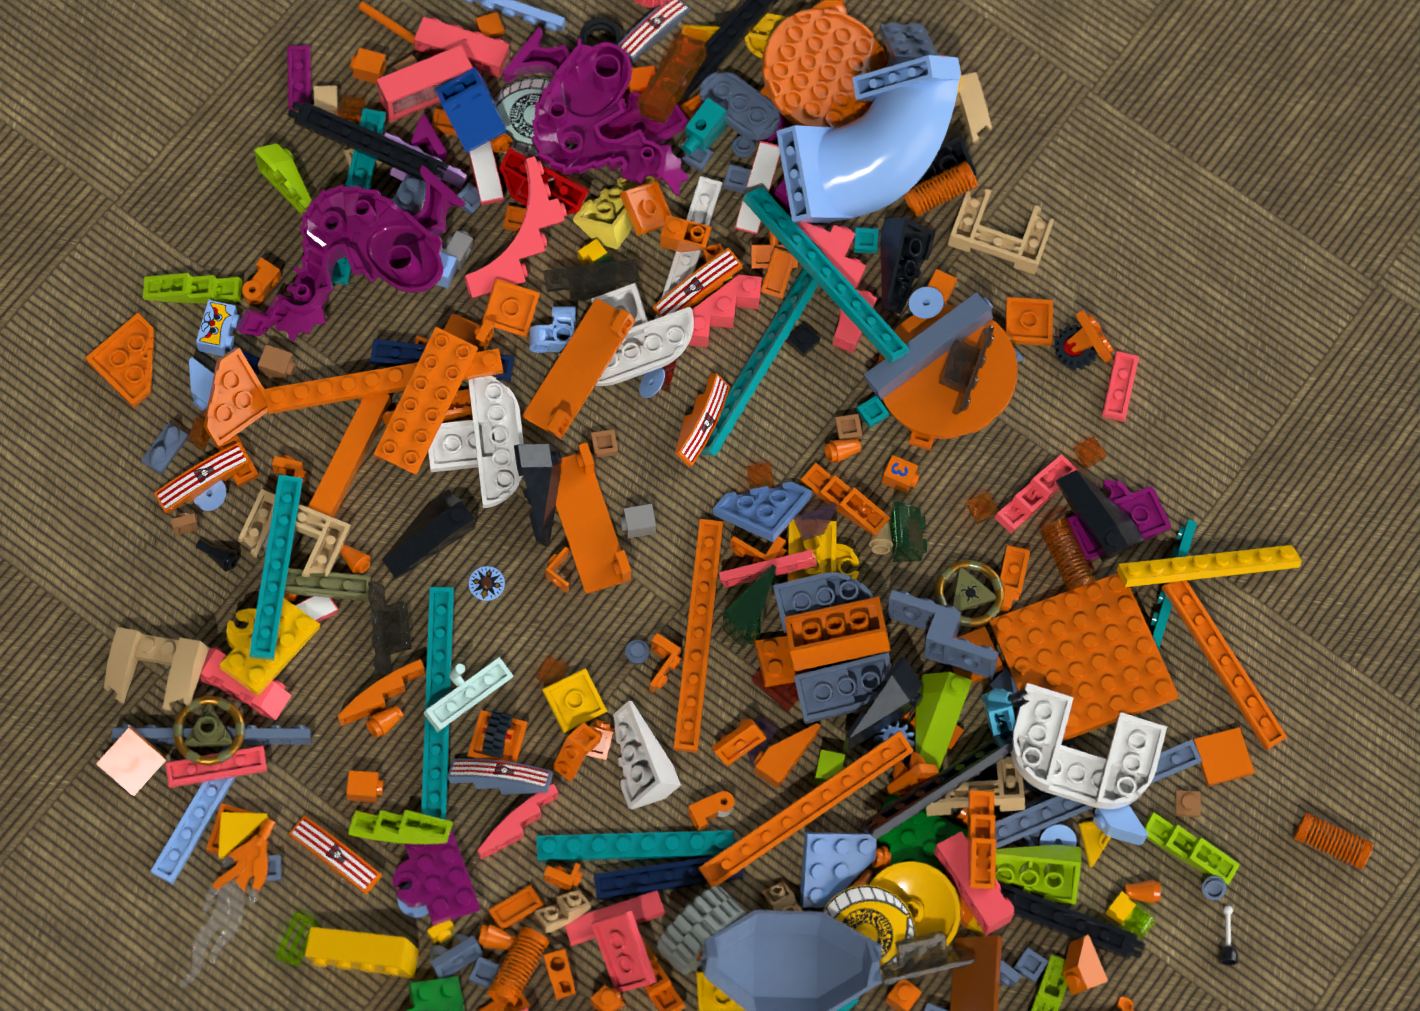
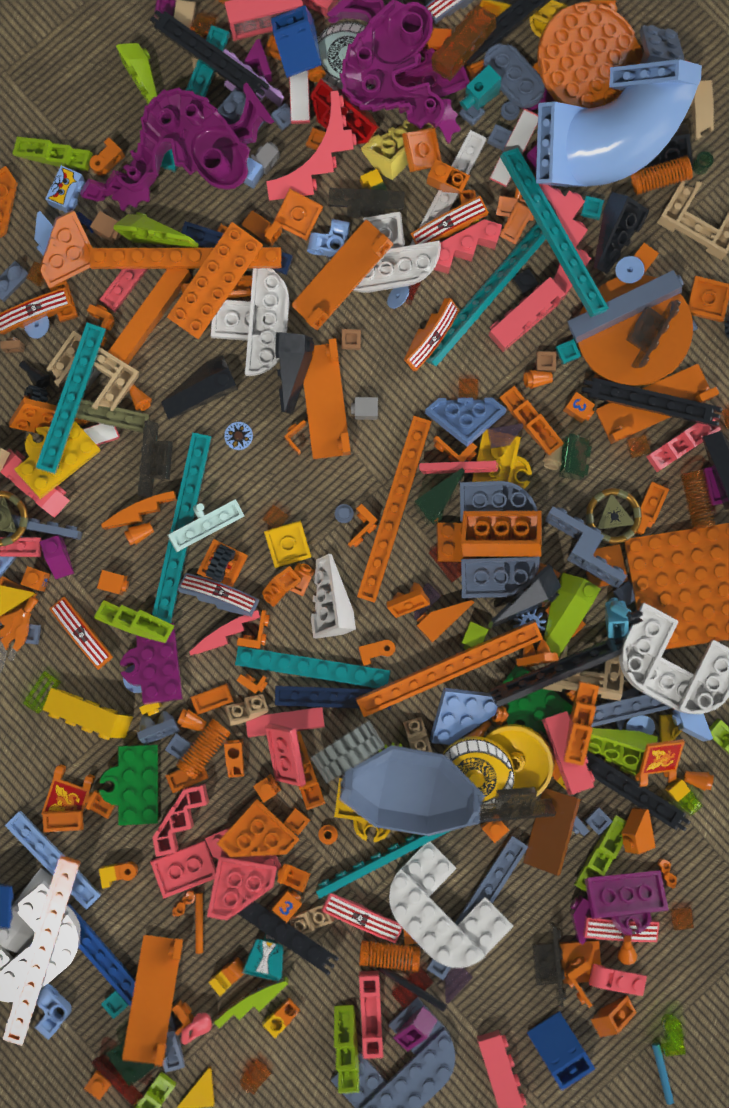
camera: 15 degrees right, 15 degrees up
none -> orange plate [9,385,57,434]
none -> orange brick [21,566,51,592]
none -> magenta slope [40,536,74,579]
none -> coral tile [99,269,148,312]
none -> lime wedge [113,212,199,248]
none -> orange bracket [237,610,270,649]
none -> coral wedge [488,277,565,352]
none -> black hinge [581,378,723,427]
none -> orange bracket [596,364,720,444]
none -> flag [635,739,684,787]
none -> clear green beam [692,151,714,175]

